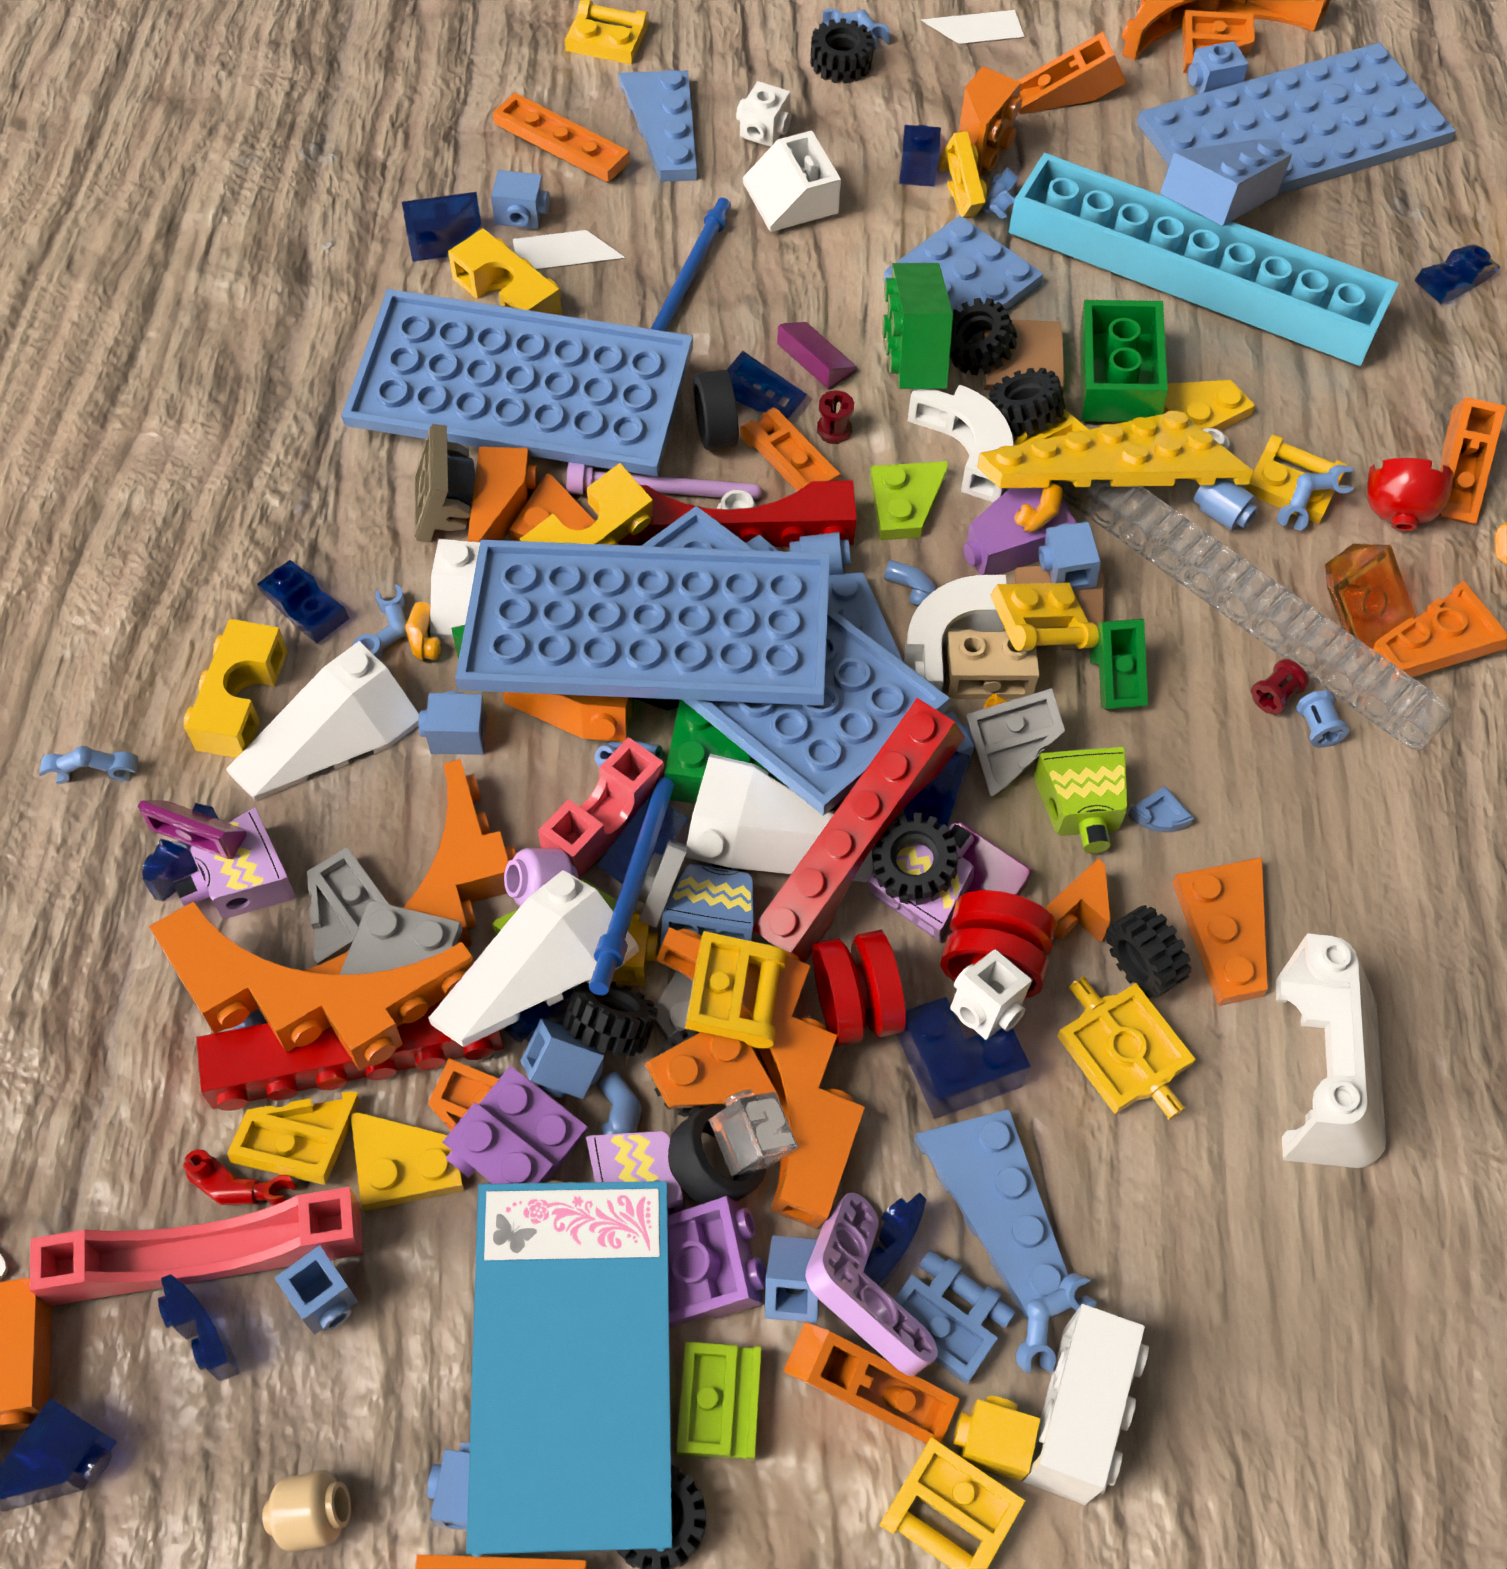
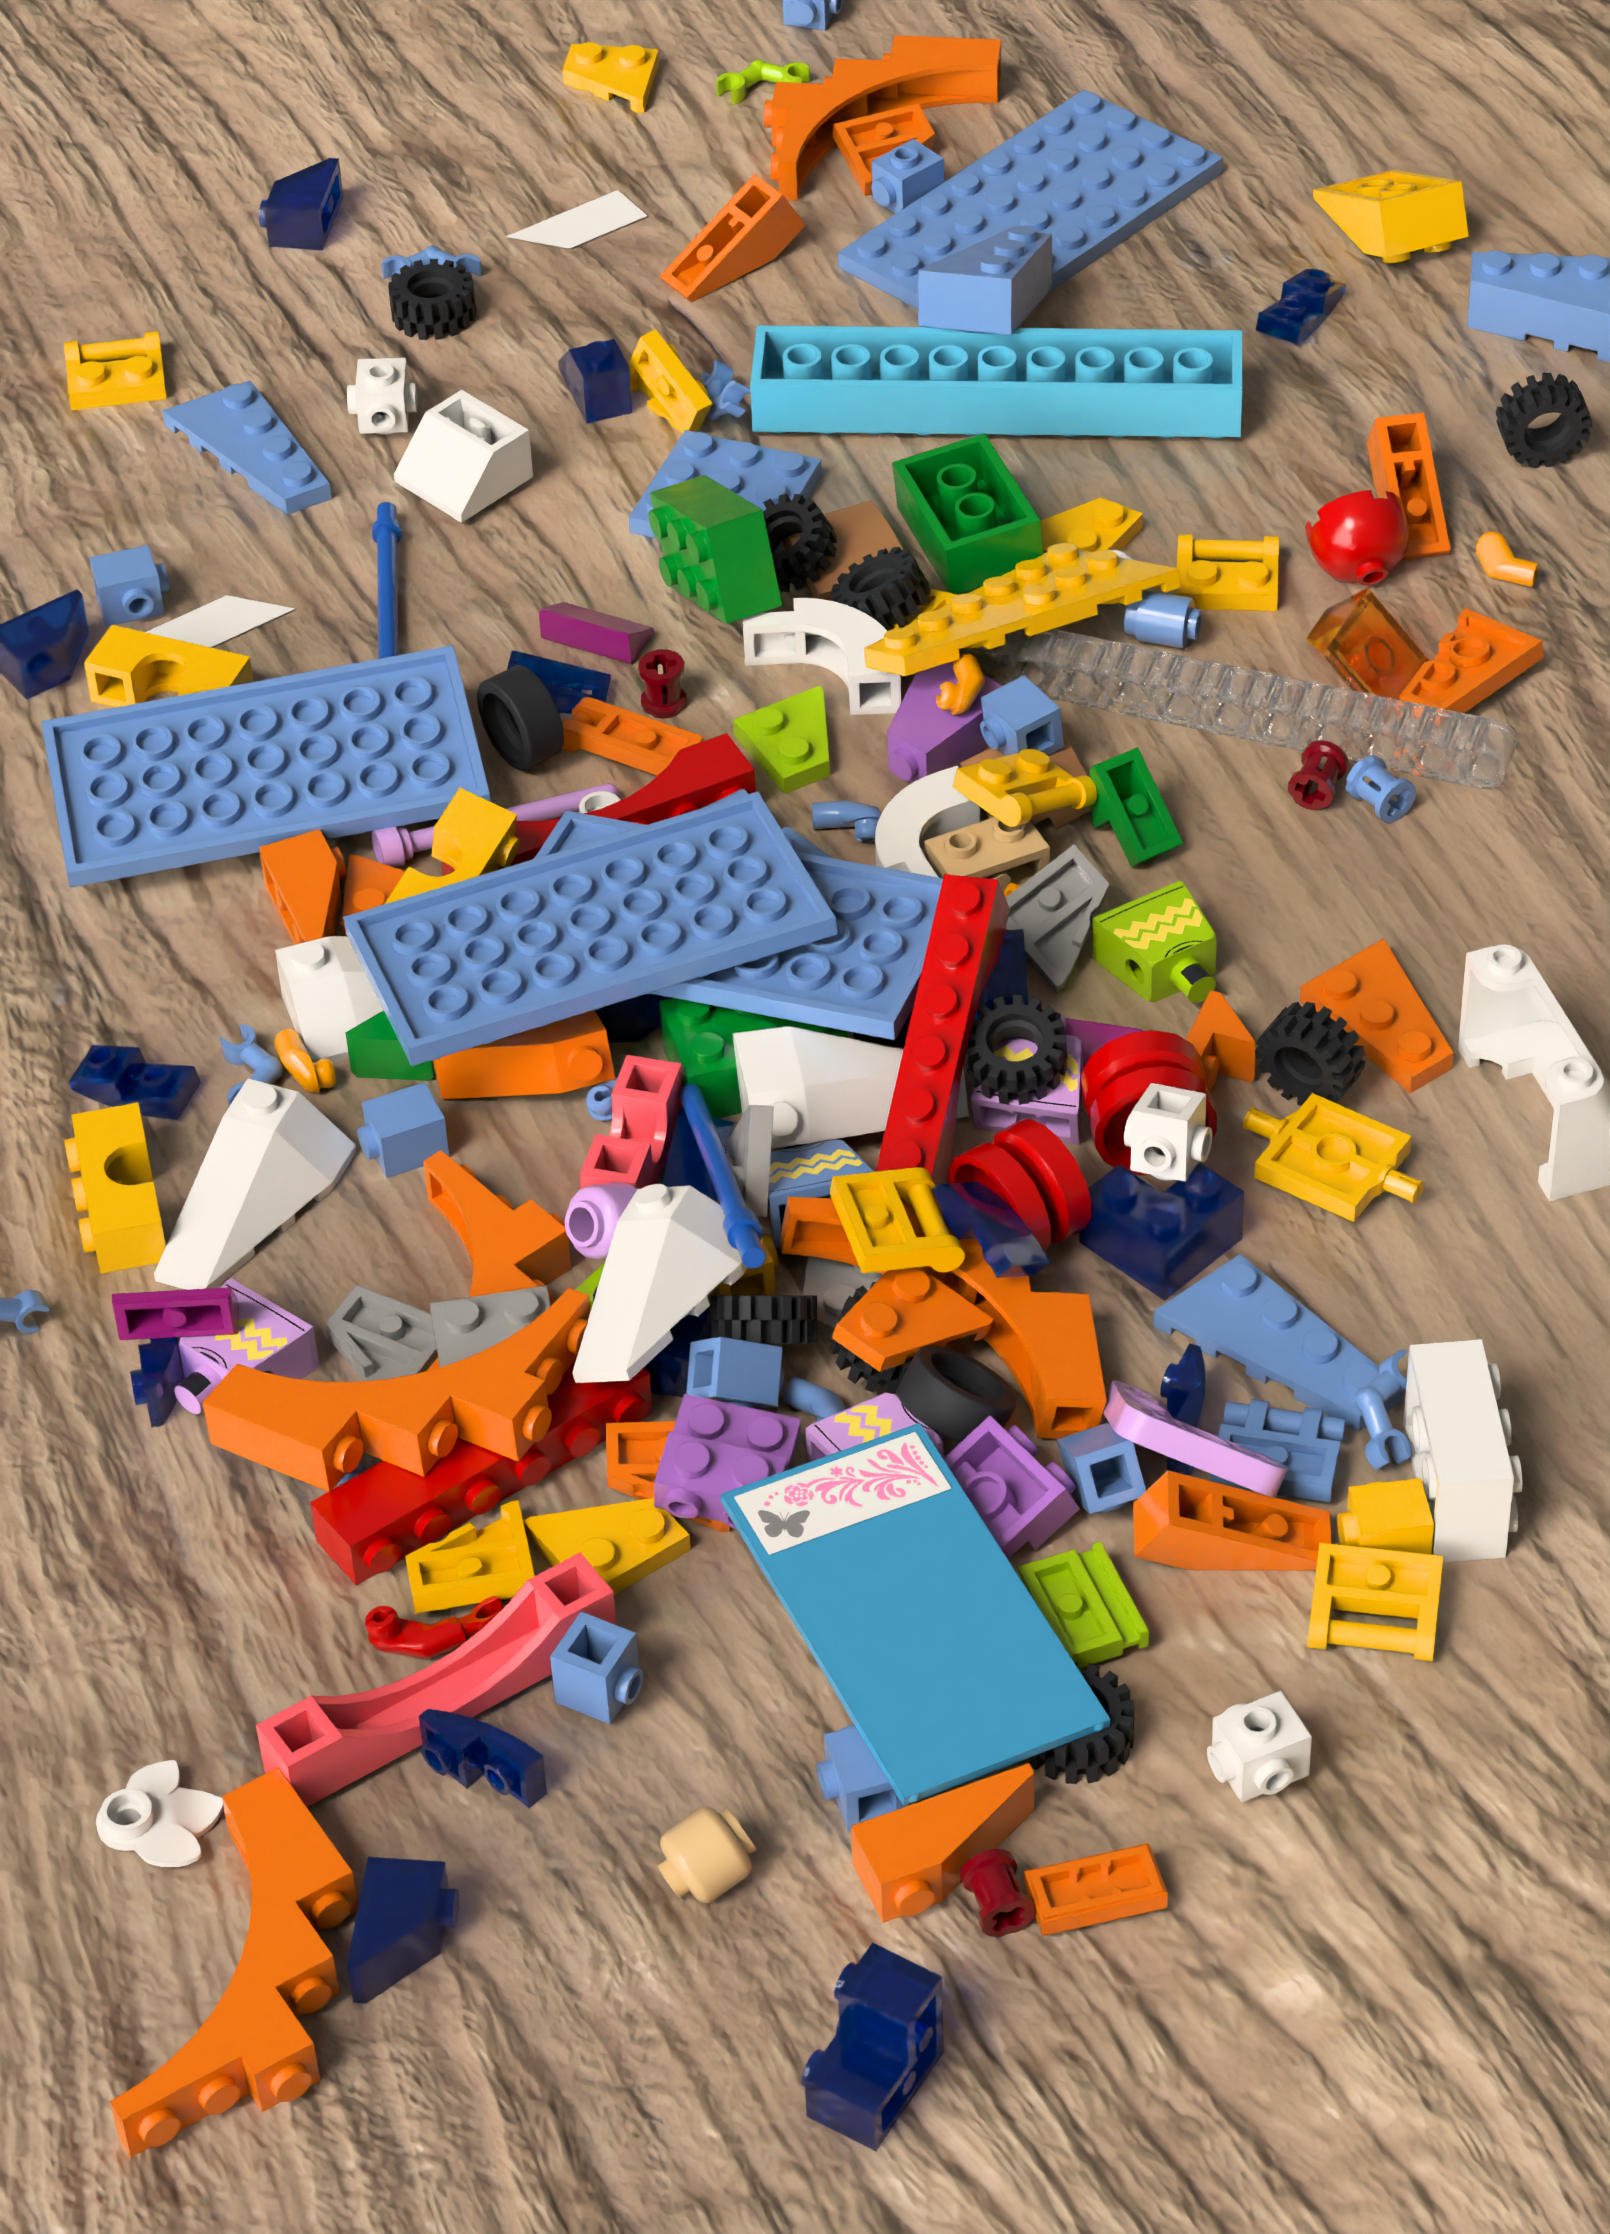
camera: 20 degrees left, 15 degrees down
dark tan piece [414,424,475,542] -> none
orange plate [493,93,630,183] -> none
clear brick [709,1090,798,1176] -> none
orange slope [958,66,1022,178] -> none
medium blue tile [1128,786,1194,832] -> none
medium blue arm [1277,465,1354,531] -> none
none -> clear blue slope [932,1181,1050,1278]

